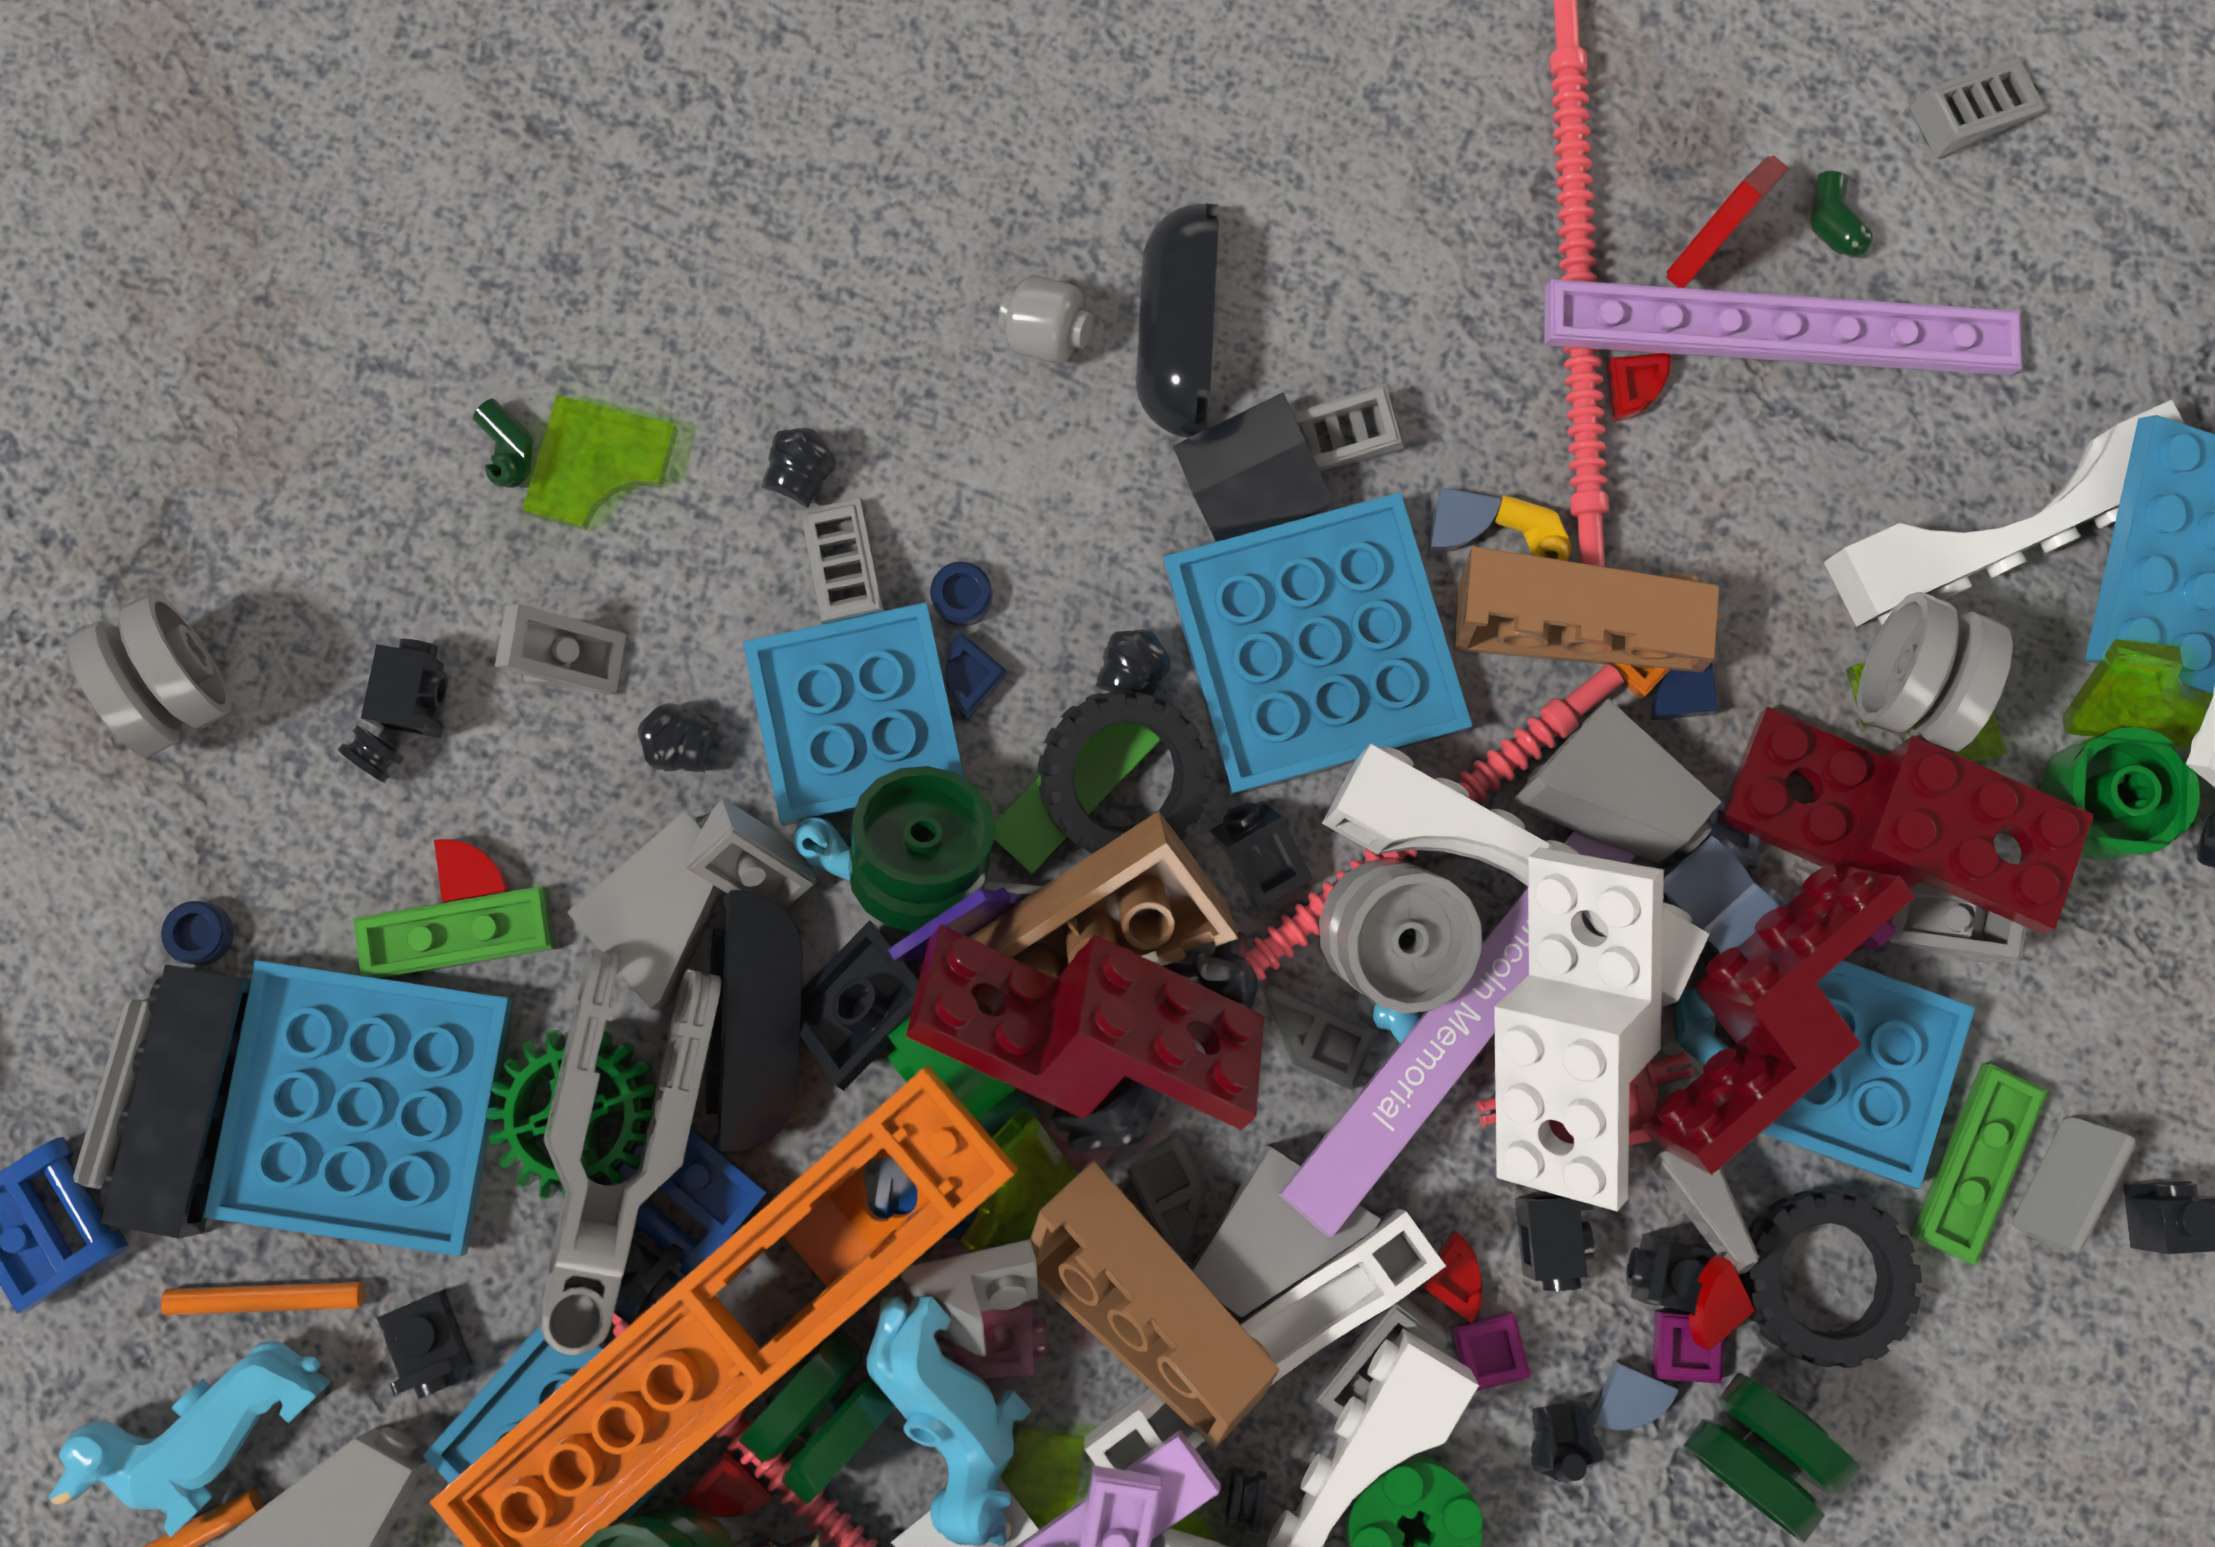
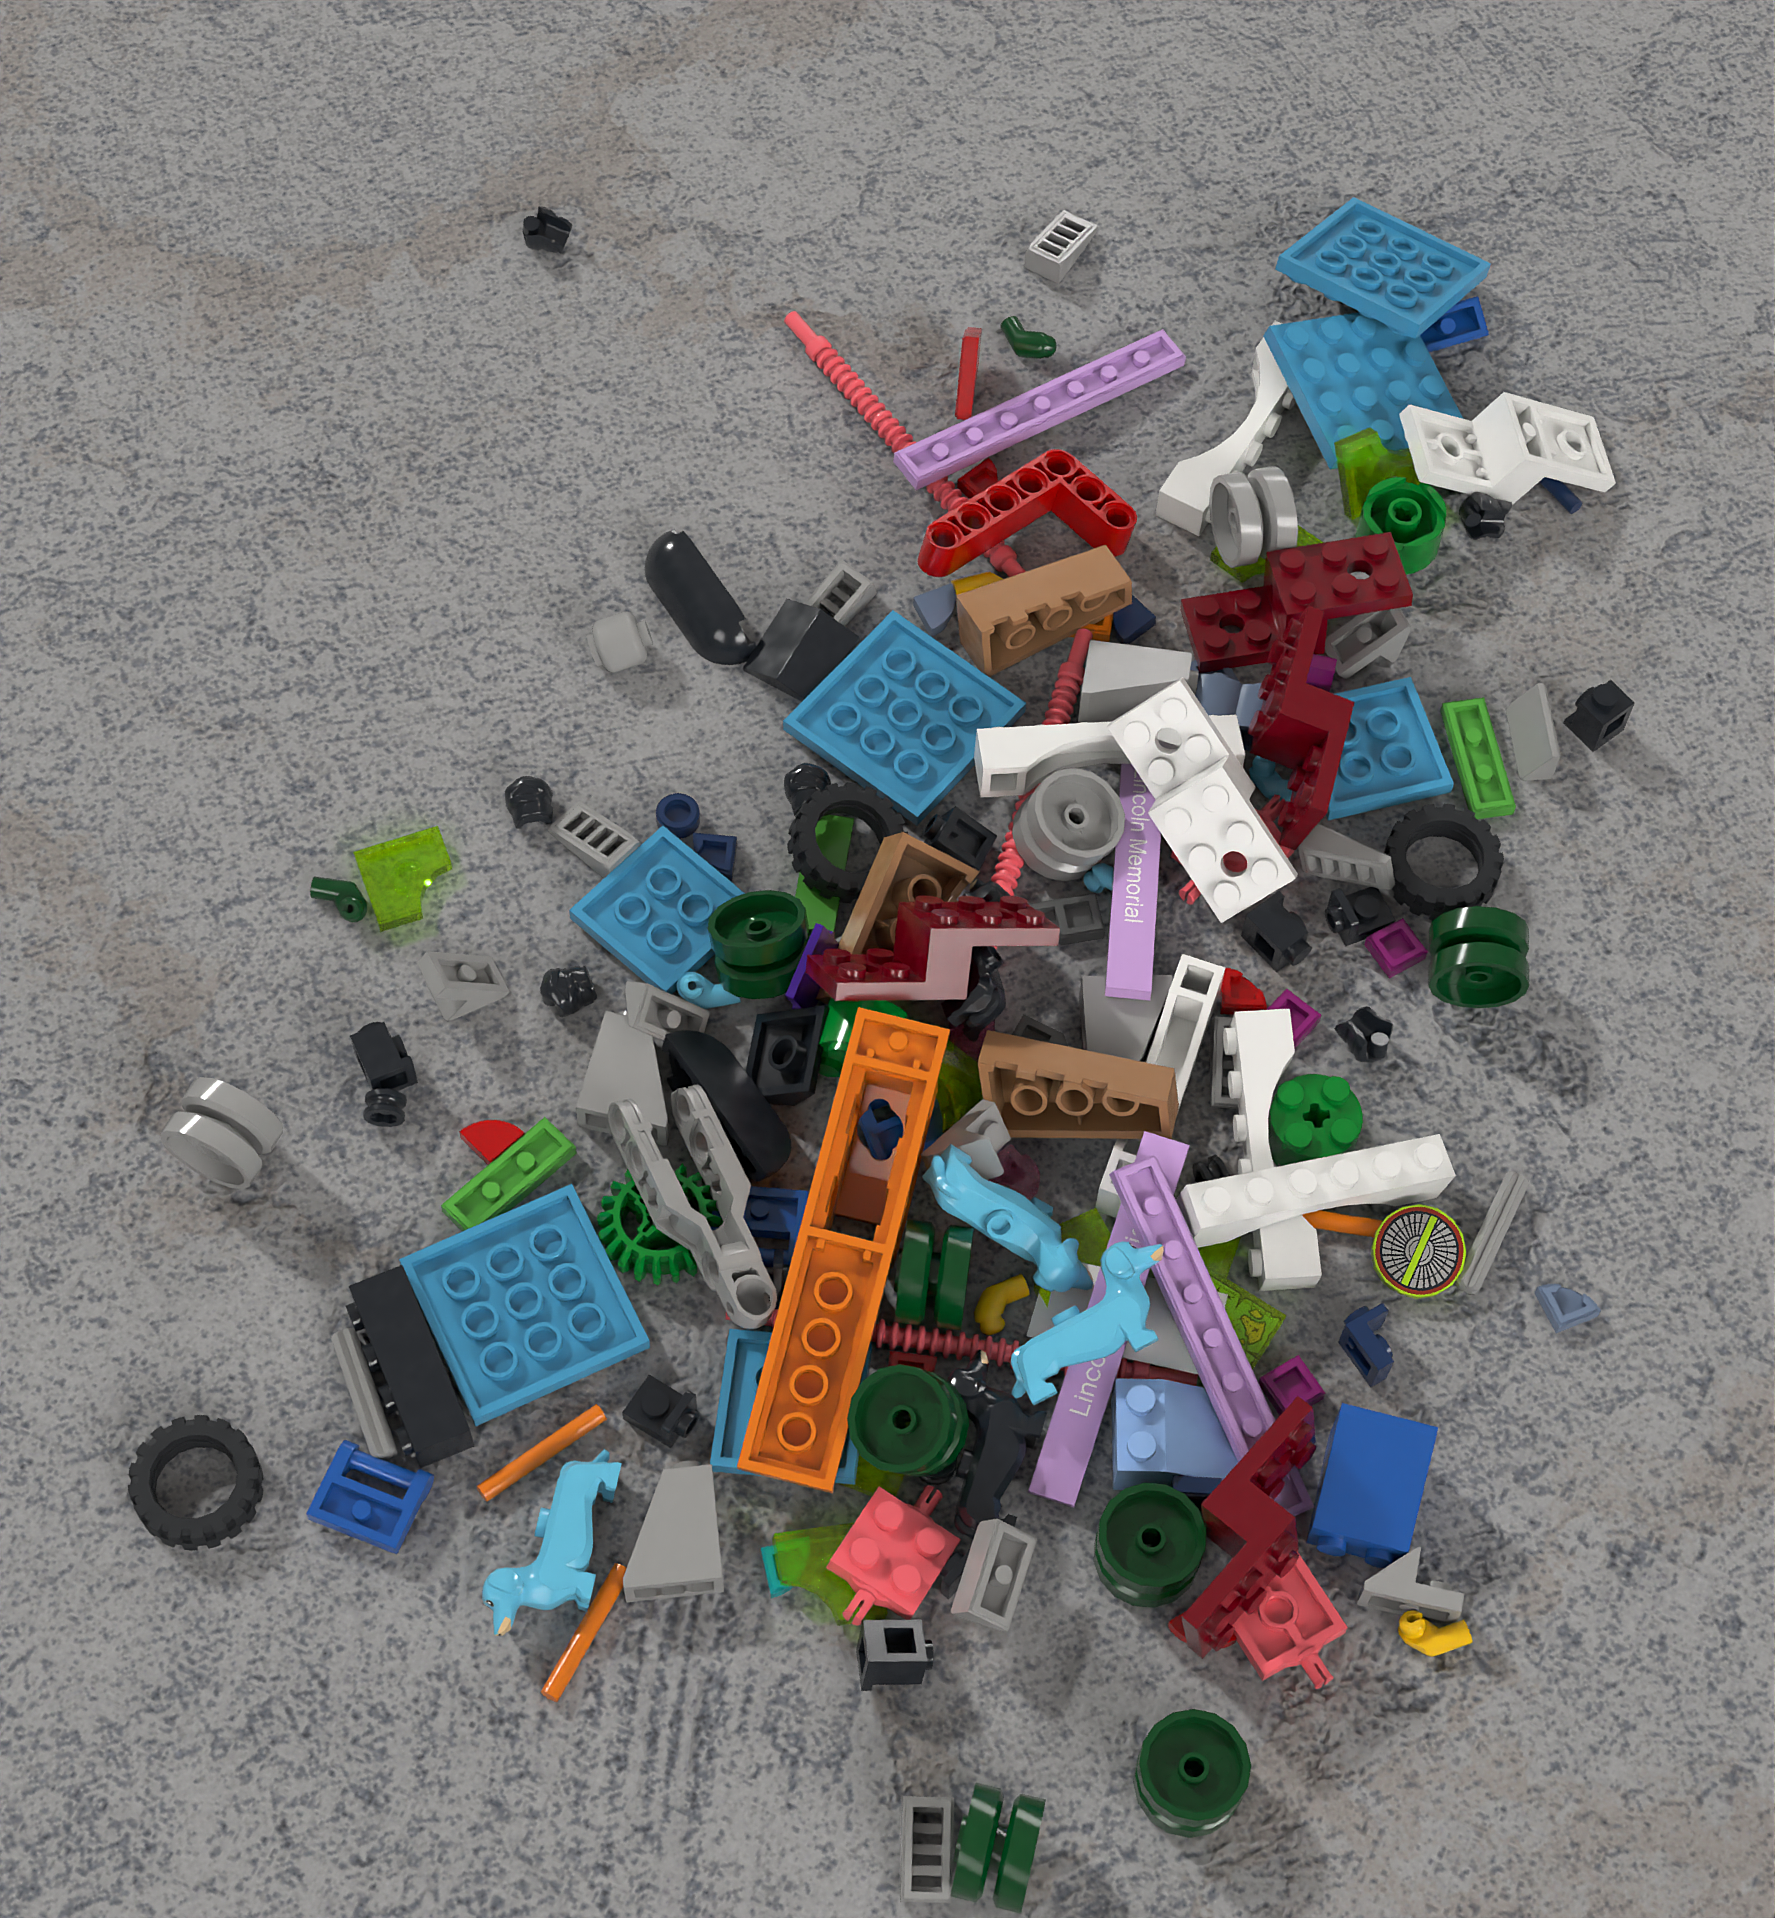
camera: 30 degrees left, 20 degrees down
dark blue tile [161,901,234,965] -> none
sand blue tile [1593,1361,1679,1430] -> none
red tile [1689,1255,1755,1351] -> none
none -> red beam [917,449,1137,577]
none -> yellow arm [974,1274,1030,1335]

